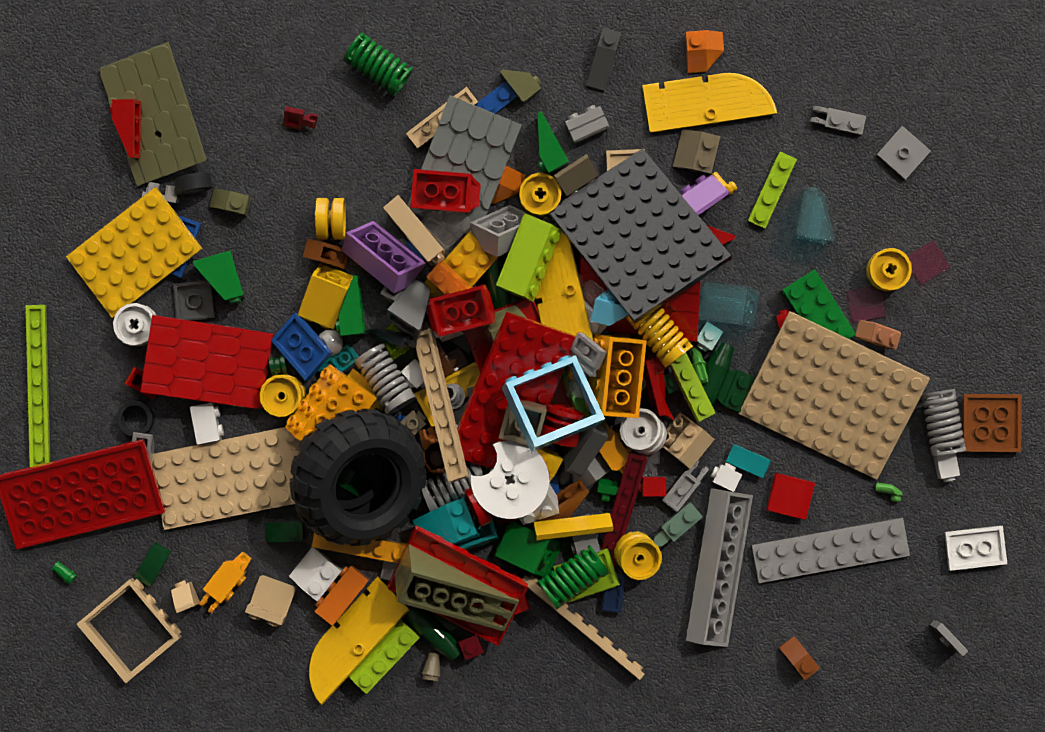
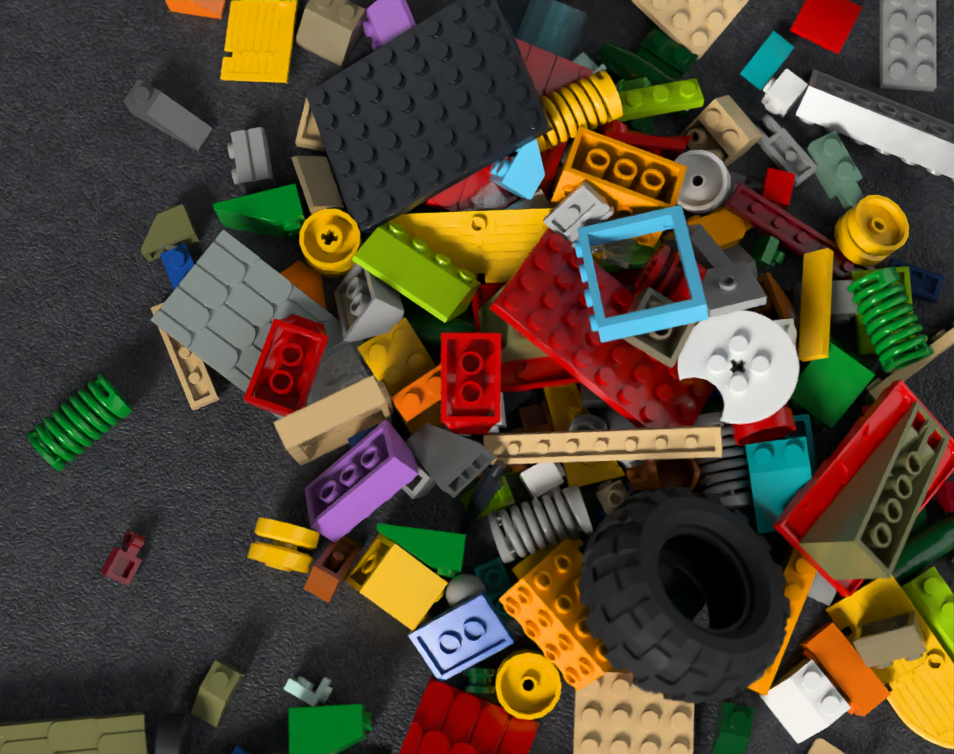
camera: 80 degrees left, 10 degrees down
none -> light aqua bracket [283,676,333,707]
none -> light grey plate [702,260,767,318]
none -> dark tan slope [853,611,927,669]

